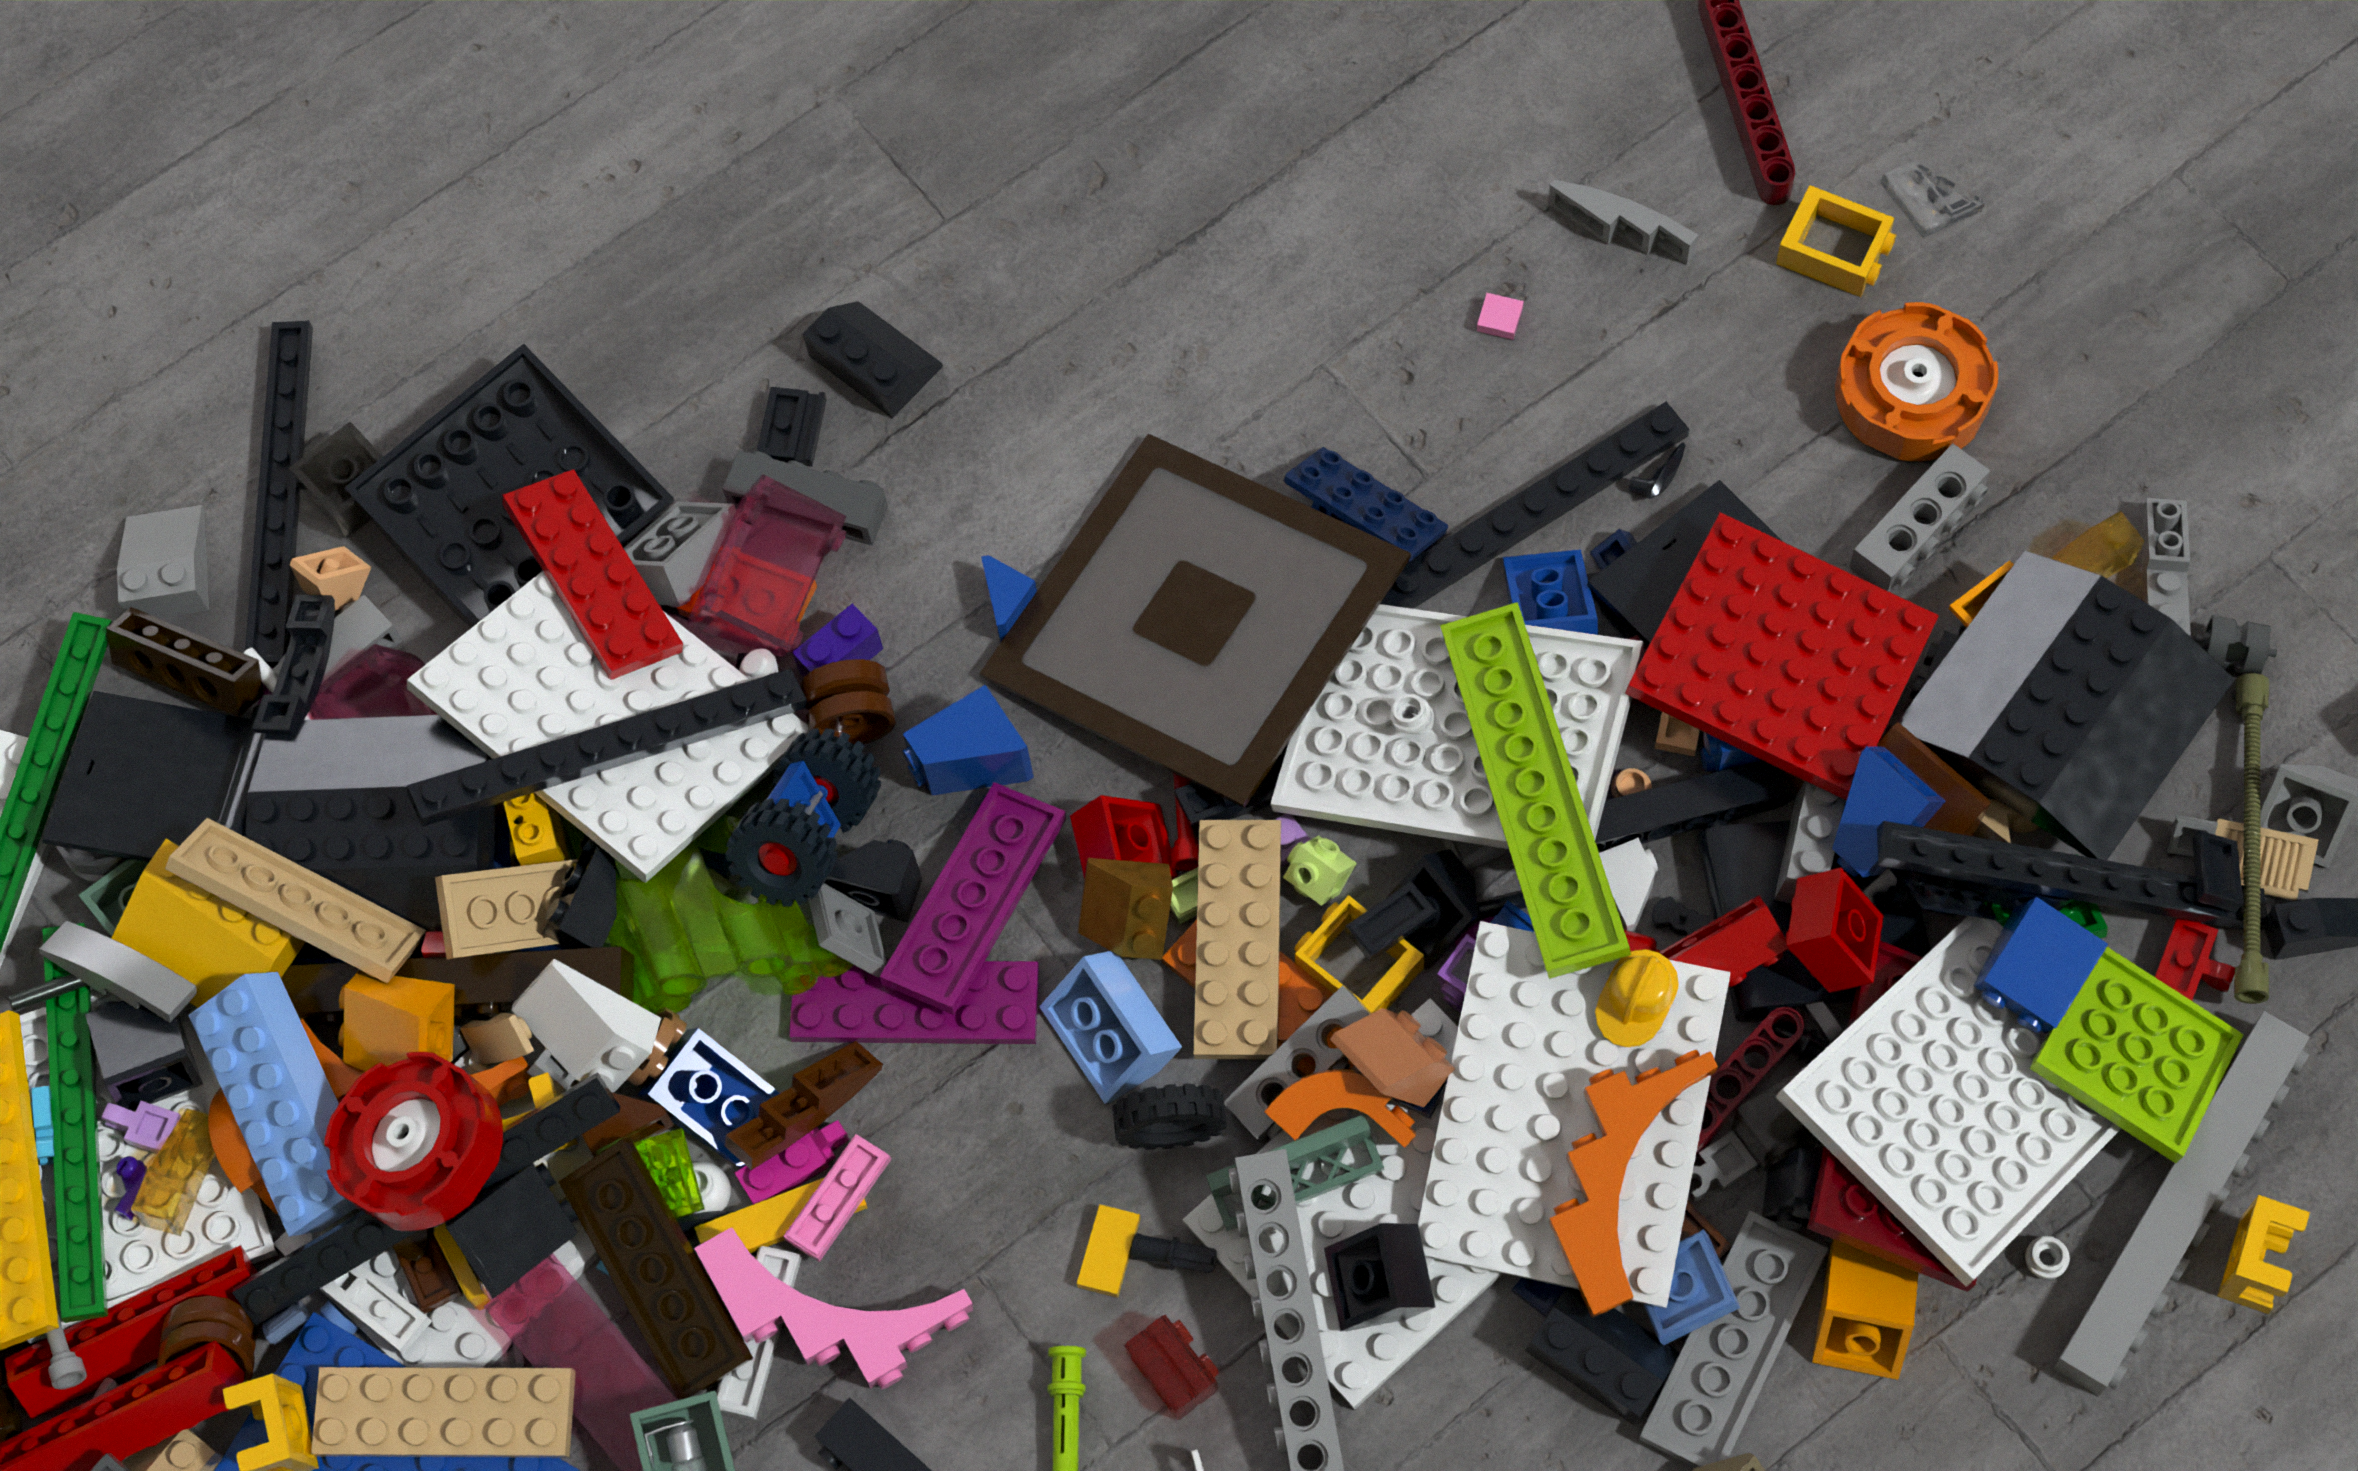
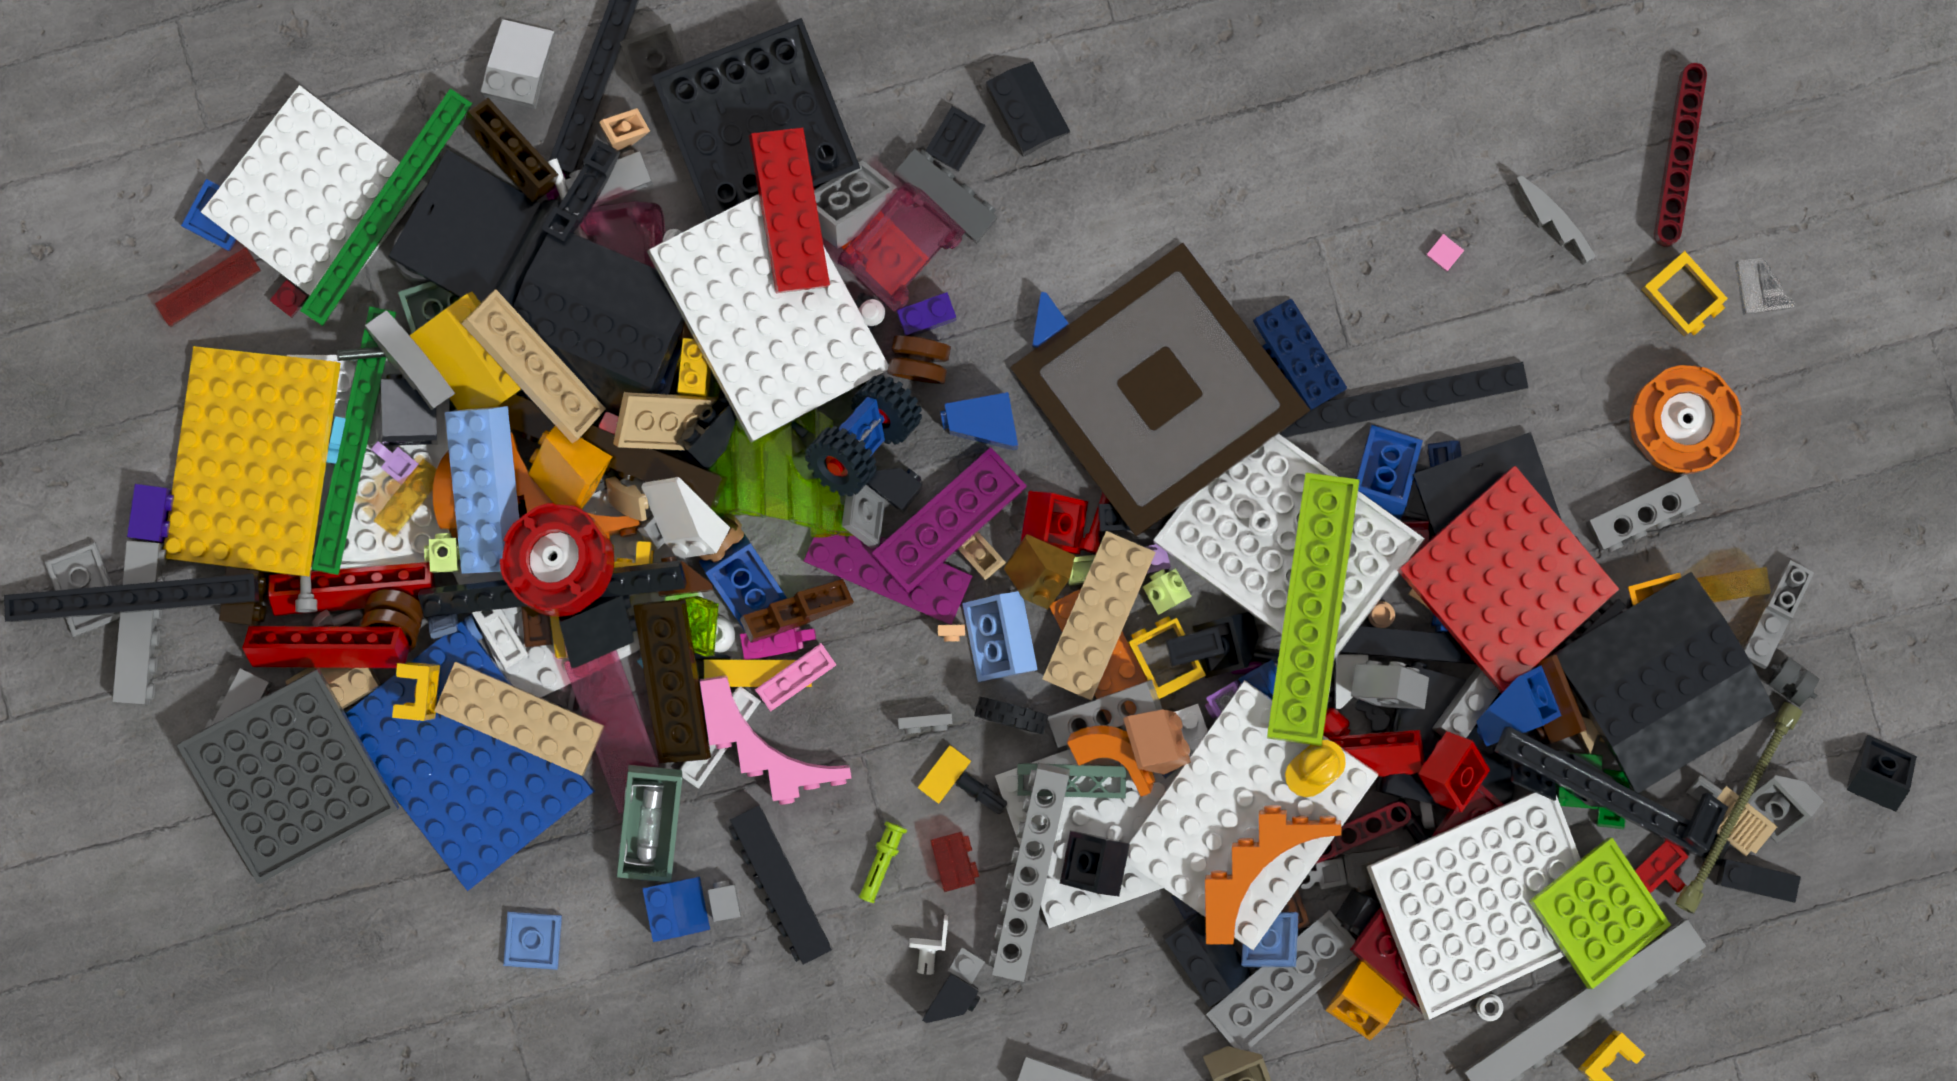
camera: 15 degrees right, 20 degrees up
dark purple arm [114,1156,152,1221] -> none
black plate [407,669,807,827] -> none
black bar [1629,442,1686,499] -> none
blue slope [1973,897,2108,1033] -> none
none -> yellowish green brick [424,533,460,573]
none -> light grey plate [898,713,953,734]
none -> light nougat plate [938,625,965,642]
none -> tan slope [958,532,1006,580]
none -> light grey brick [1351,660,1429,709]

